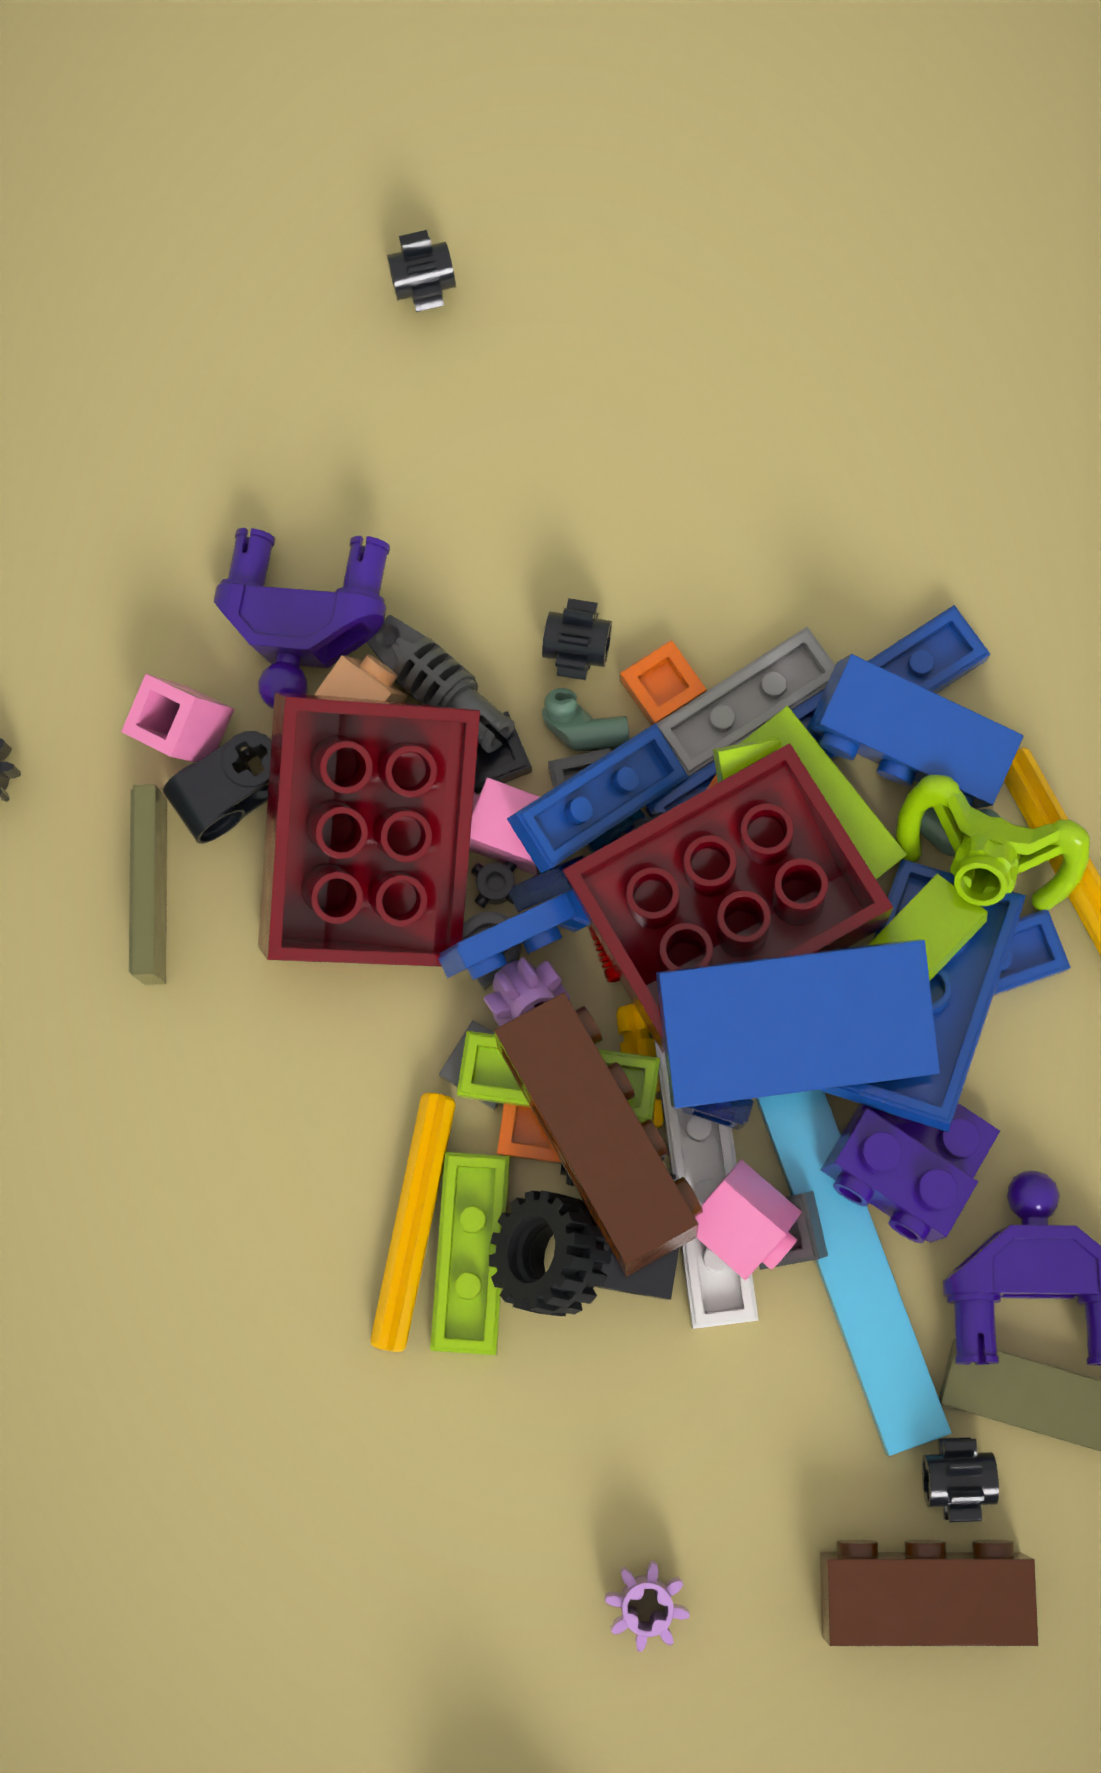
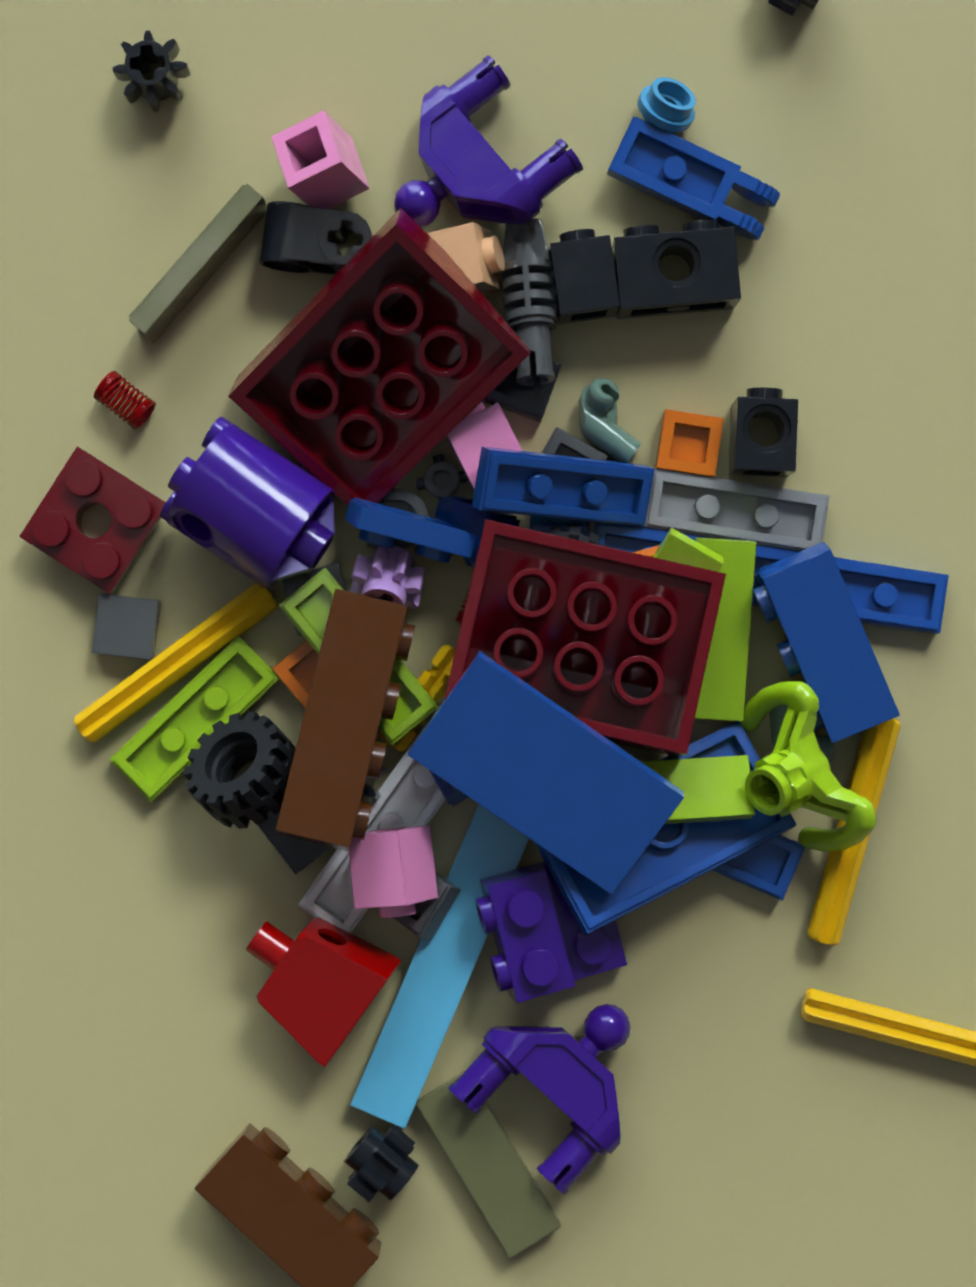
camera: 35 degrees right, 10 degrees up
black gear [542,598,612,680] -> none
lavender gear [605,1560,690,1652] -> none
none -> dark red piece [19,446,166,595]
none -> dark grey tile [92,594,161,660]
none -> red piece [93,371,156,430]
none -> dark purple cylinder [160,417,335,590]
none -> red torso [246,917,401,1067]
none -> black brick [549,229,620,325]
none -> blue hinge [607,116,780,241]
none -> black brick [612,220,741,319]
none -> dark azure plate [637,77,696,133]
none -> black brick [728,387,798,477]

